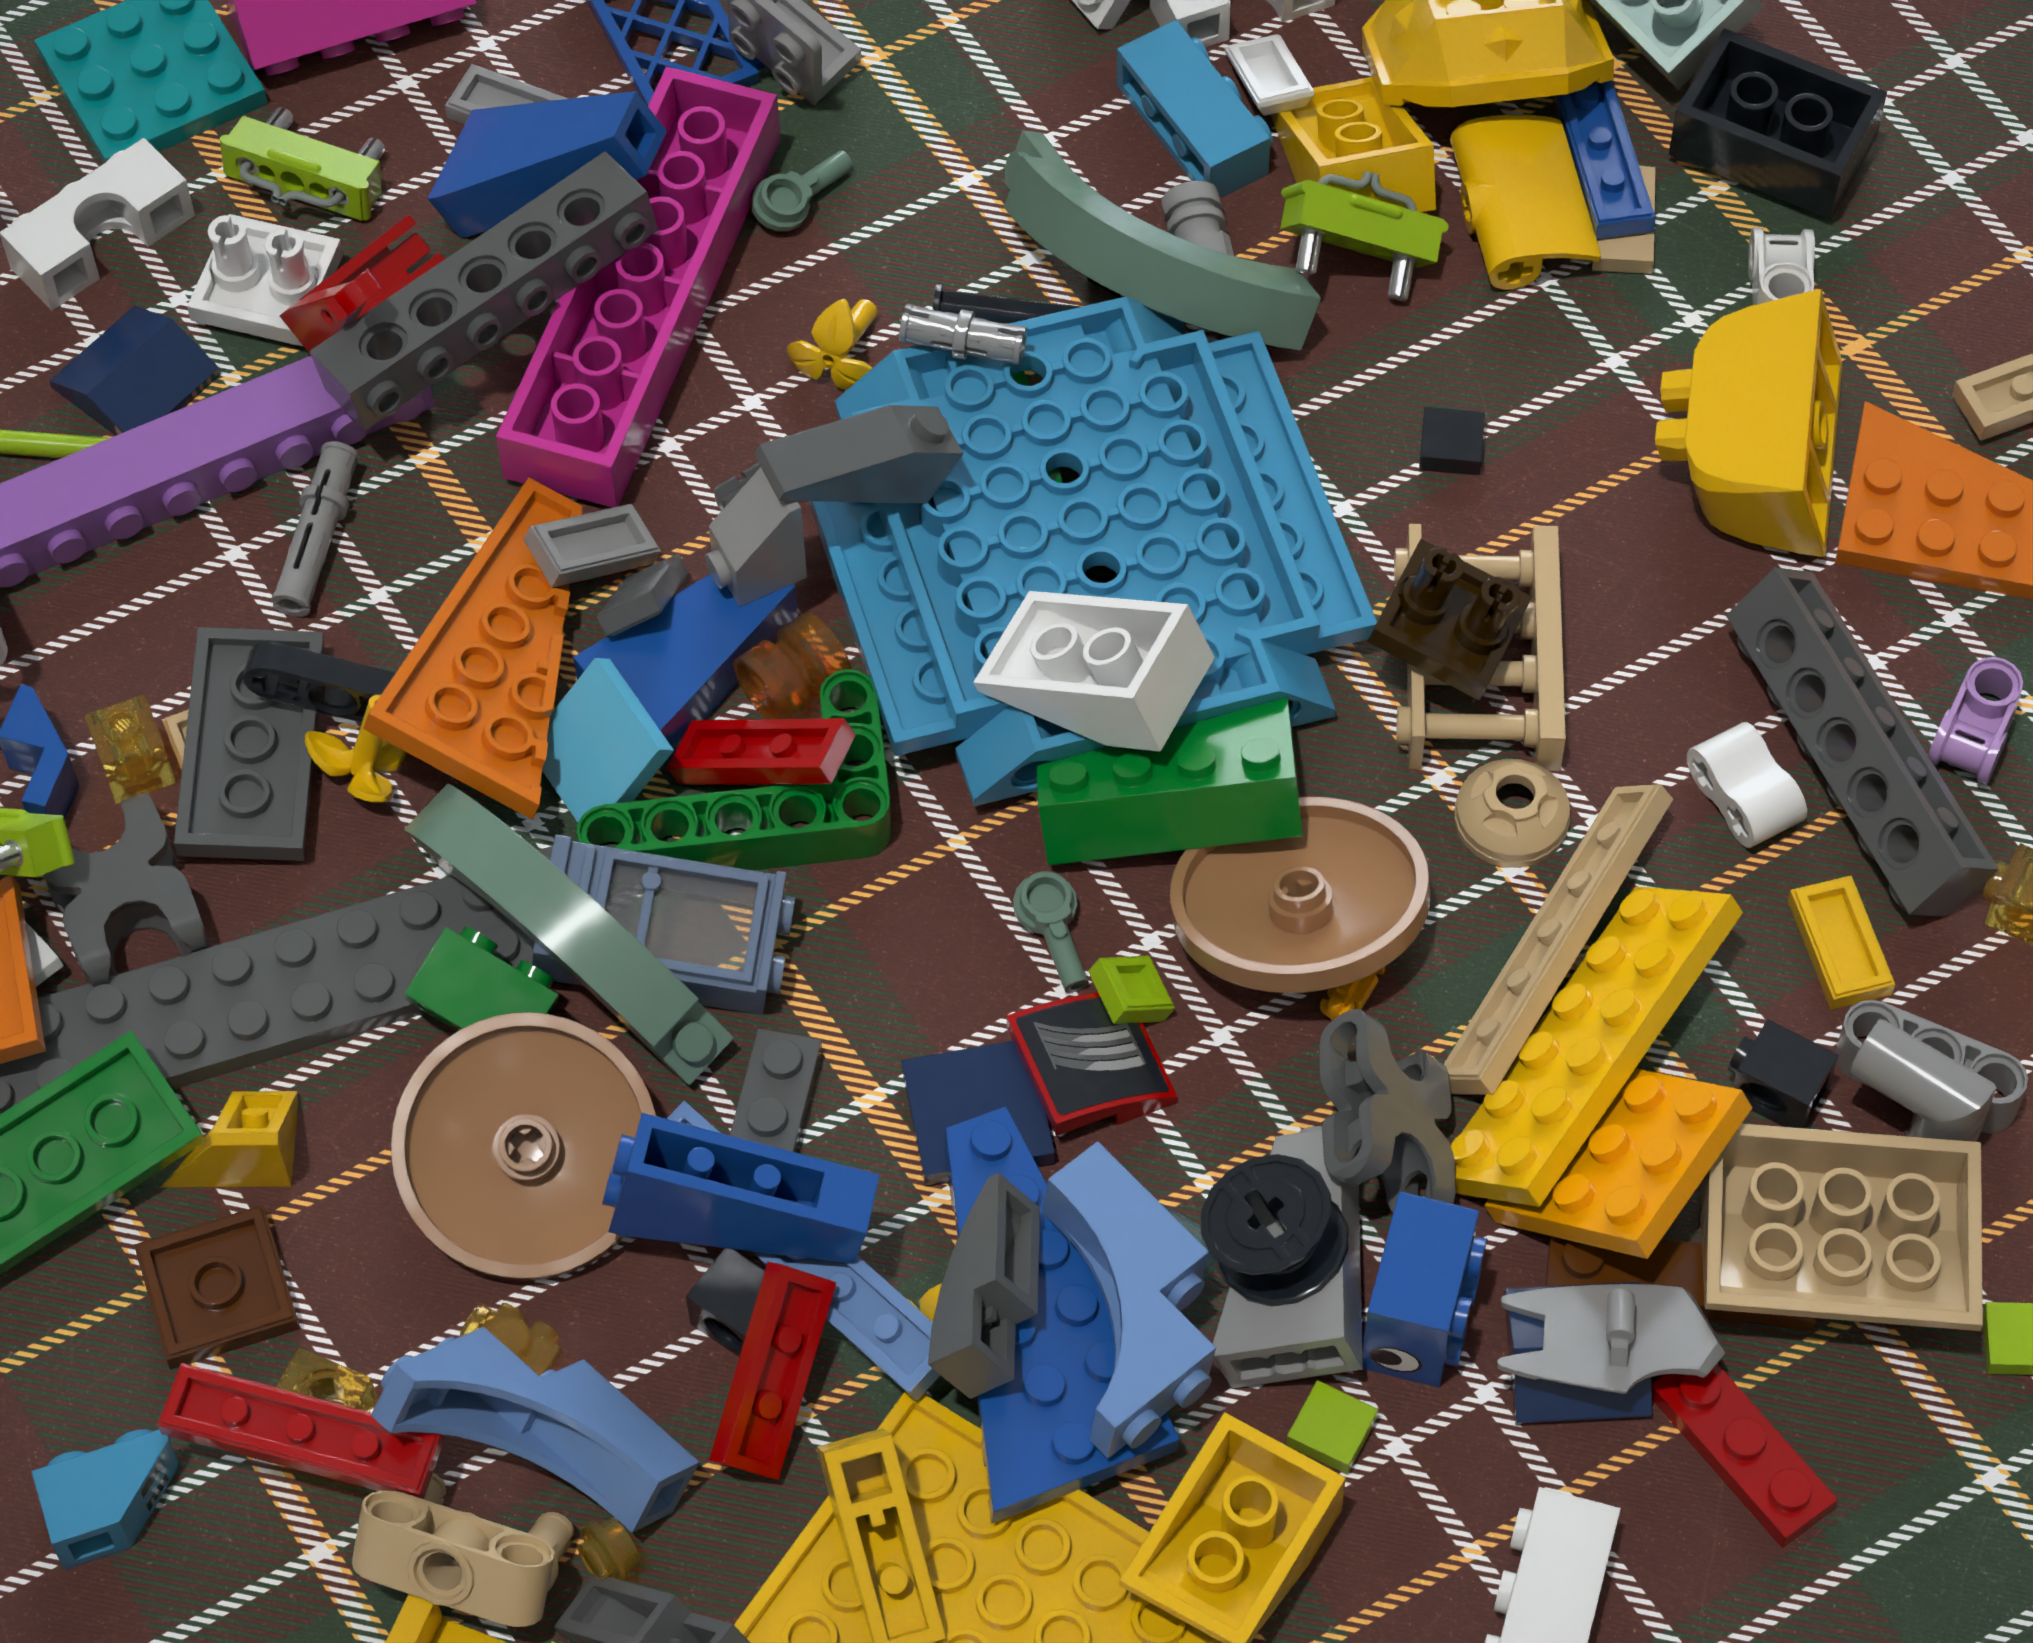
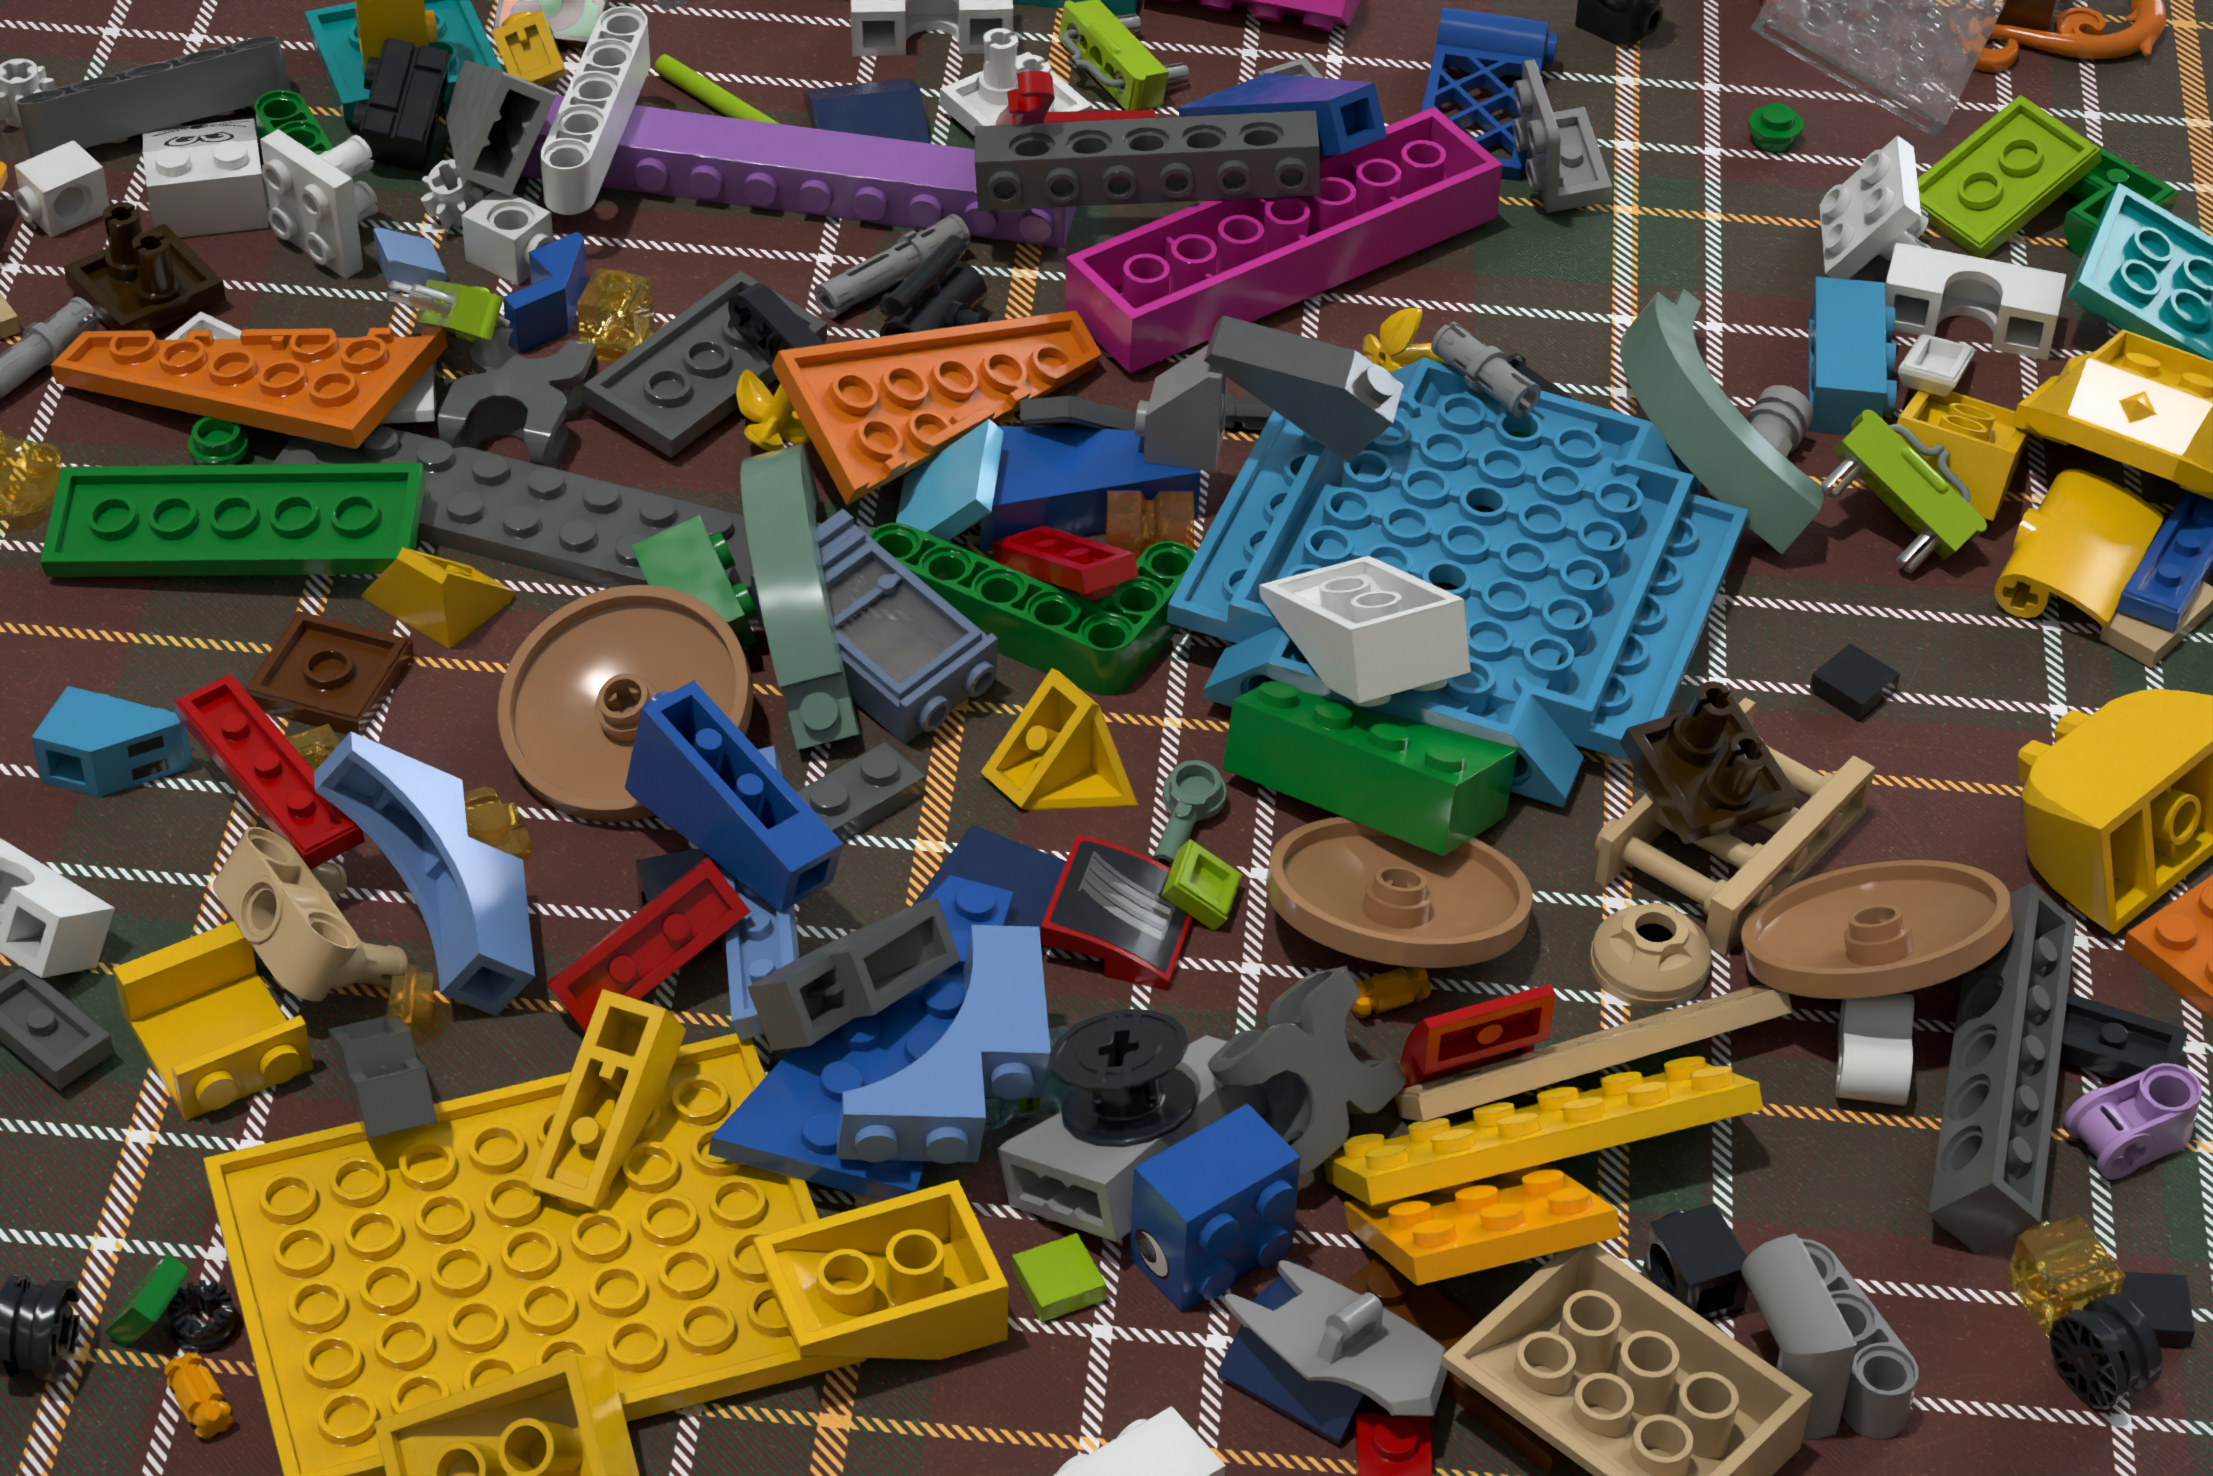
camera: 35 degrees right, 15 degrees down
light grey tile [523,504,661,588] -> none
sand green plate [751,150,854,231] -> none
yellow tile [1788,875,1895,1010] -> none
none -> black pin [880,235,988,337]
none -> yellow slope [981,668,1139,810]
none -> red slope [1399,984,1556,1089]
none -> medium nougat dish [1741,860,2014,999]
none -> black plate [2060,993,2189,1080]

